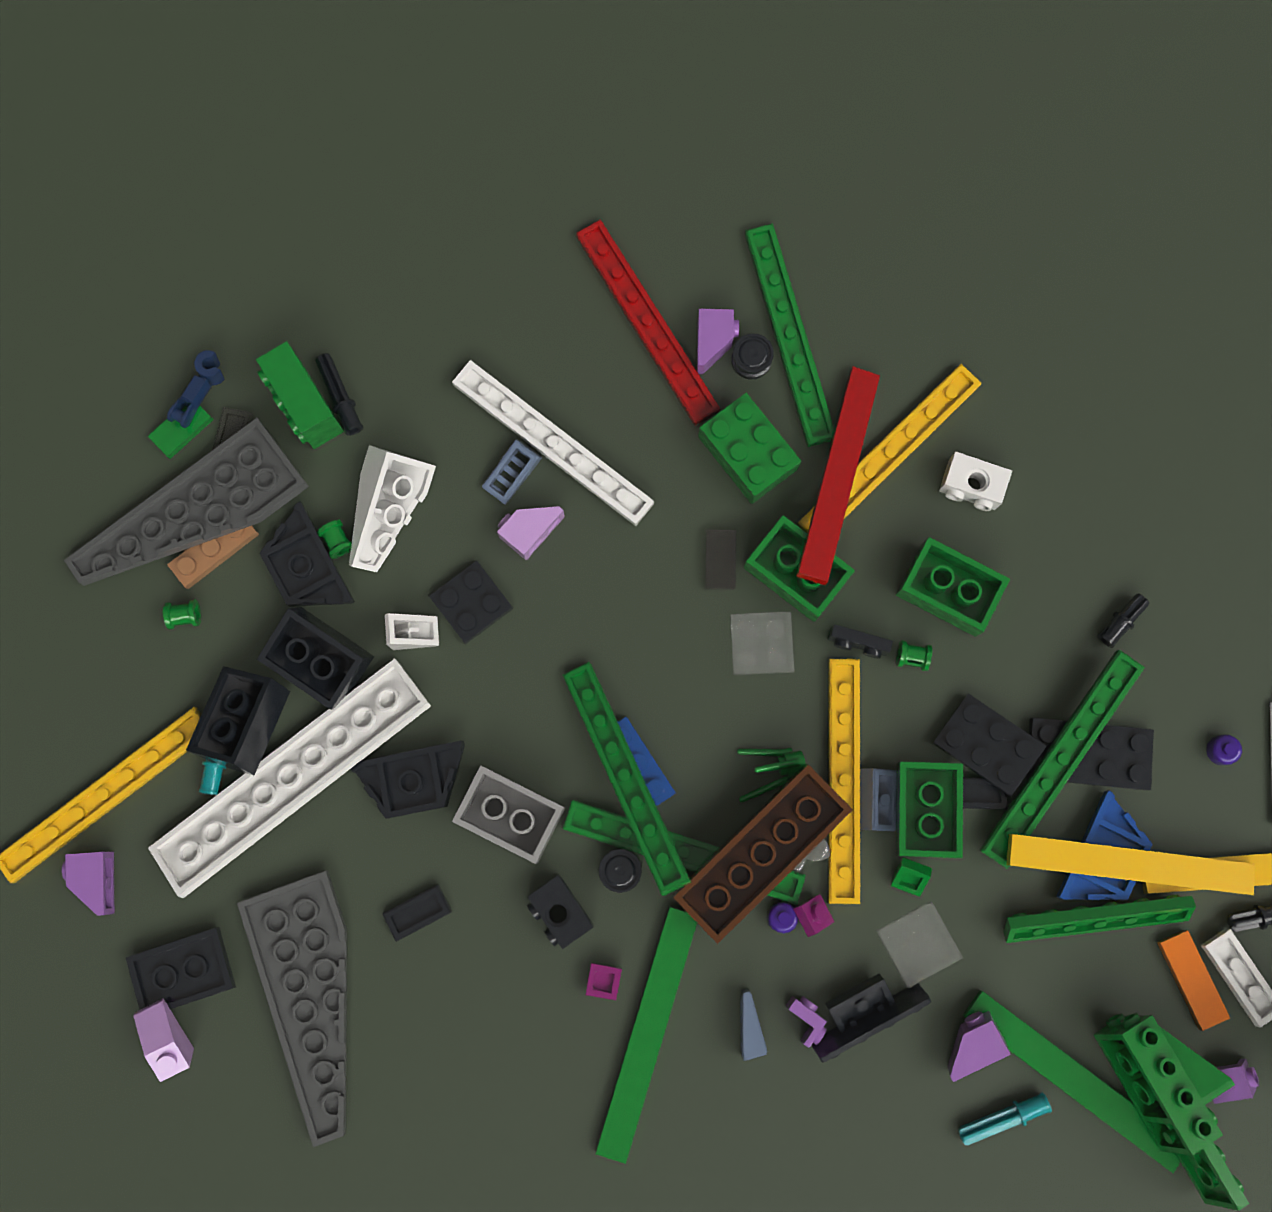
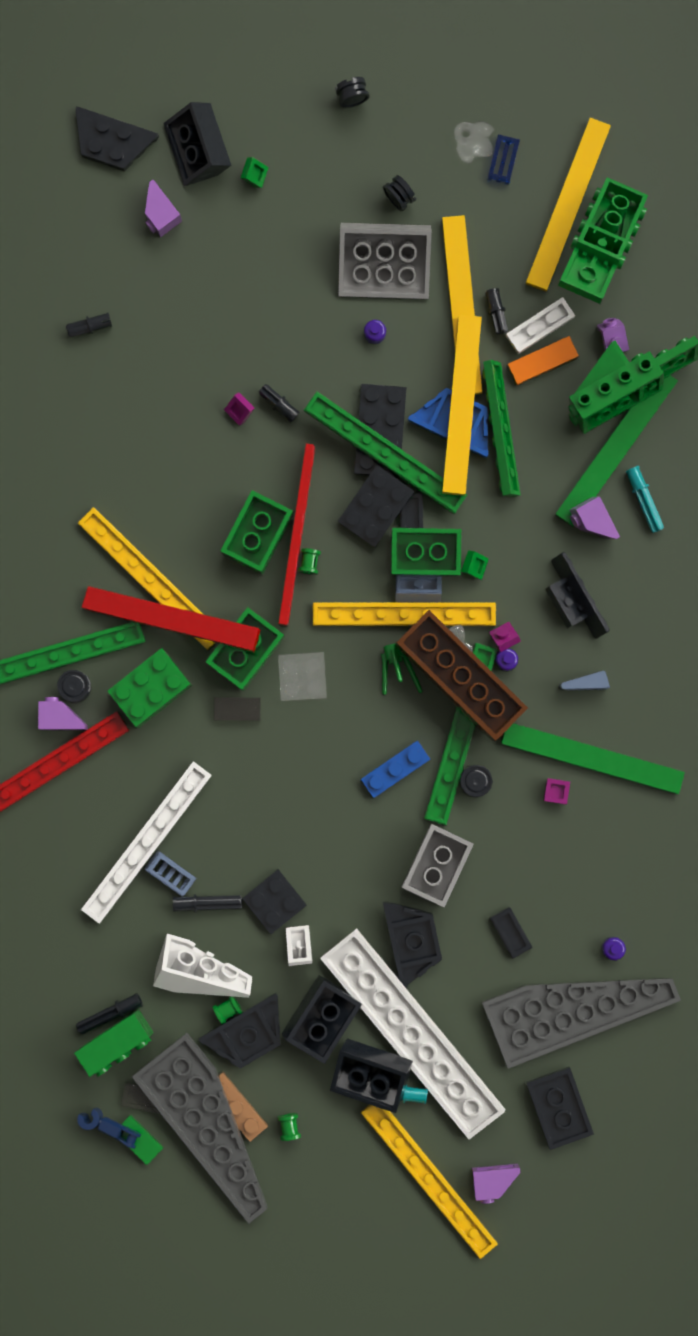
camera: 90 degrees left, 5 degrees up
lavender slope [133,998,194,1082] -> none
lavender slope [497,506,565,560] -> none
black brick [527,874,594,949] -> none
green tile [563,662,691,896] -> none
medium lavender bracket [786,996,827,1048] -> none
black plate [827,624,893,659] -> none
clear plate [876,901,963,988] -> none
white brick [939,451,1012,511] -> none
none -> black axle [66,312,112,337]
none -> black axle [173,894,242,913]
none -> magenta plate [224,392,255,426]
none -> red tile [279,443,315,627]
none -> dark purple piece [601,937,626,961]

